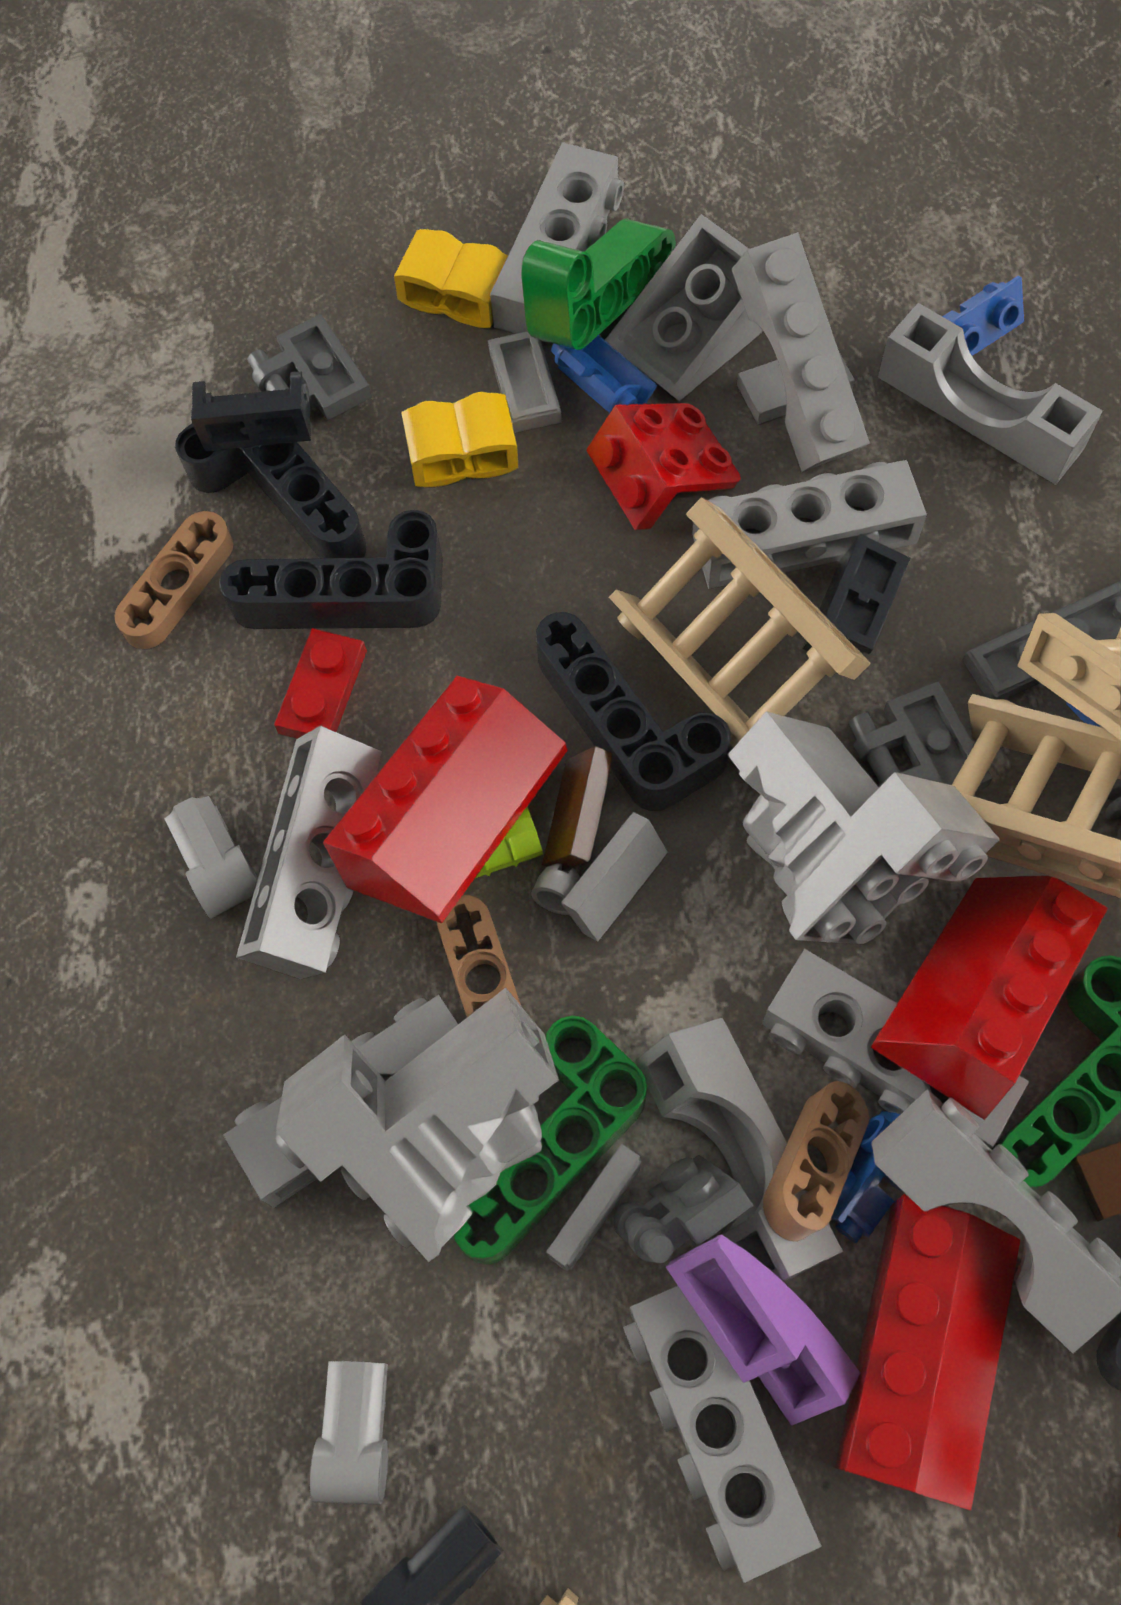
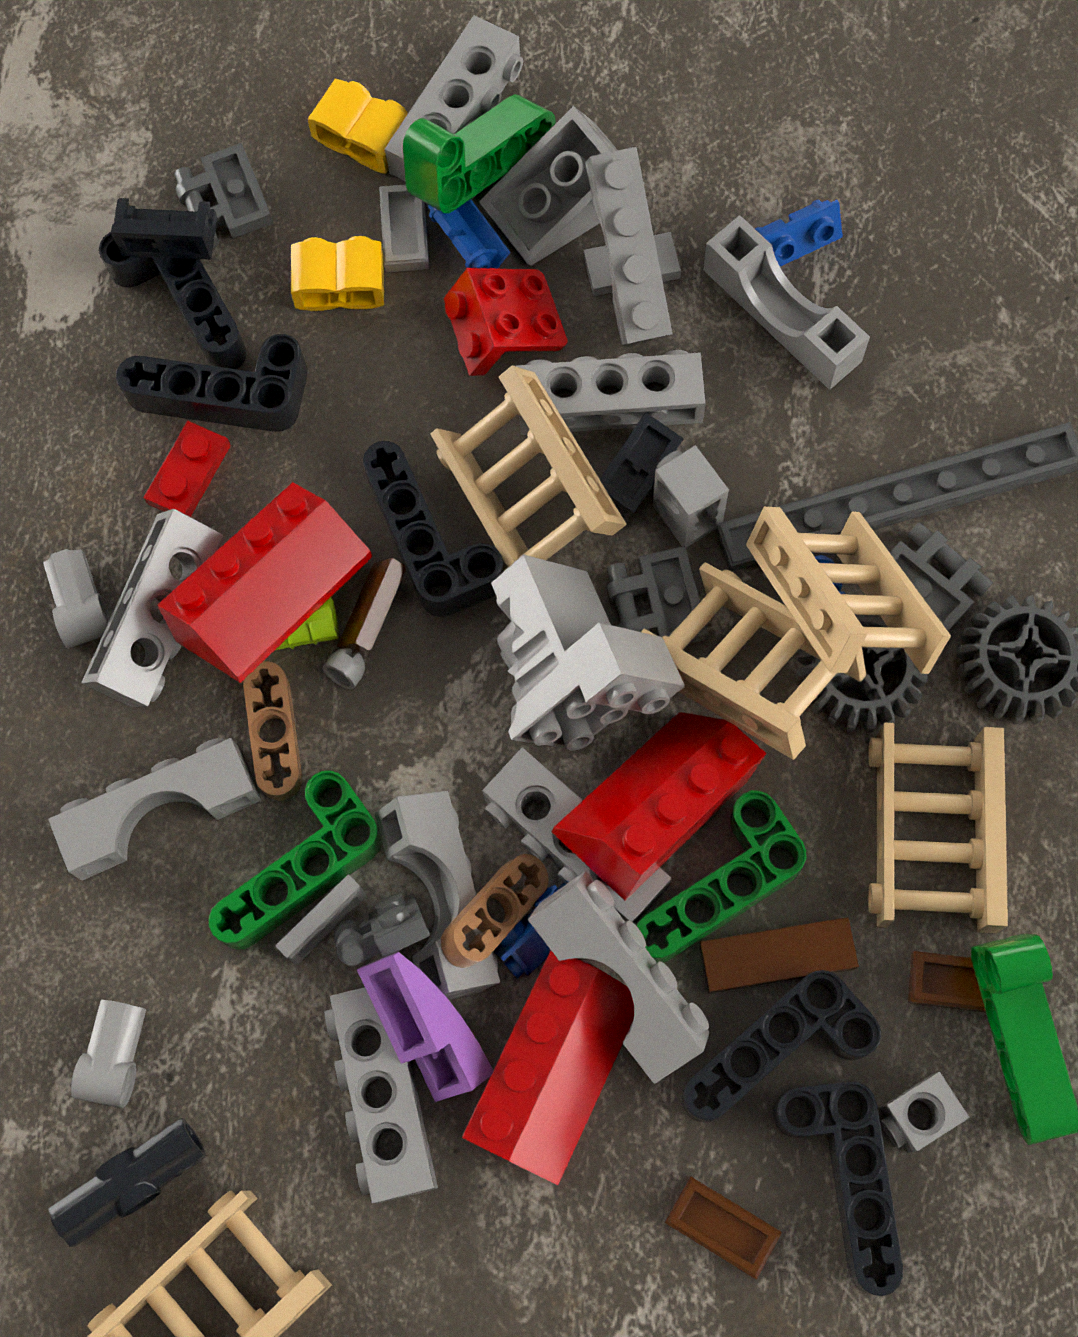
camera: 10 degrees right, 5 degrees up
medium nougat beam [115,511,233,649] -> none
light grey brick [276,988,559,1262] -> none
light grey tile [562,812,668,942] -> none
none -> light grey brick [653,445,729,548]

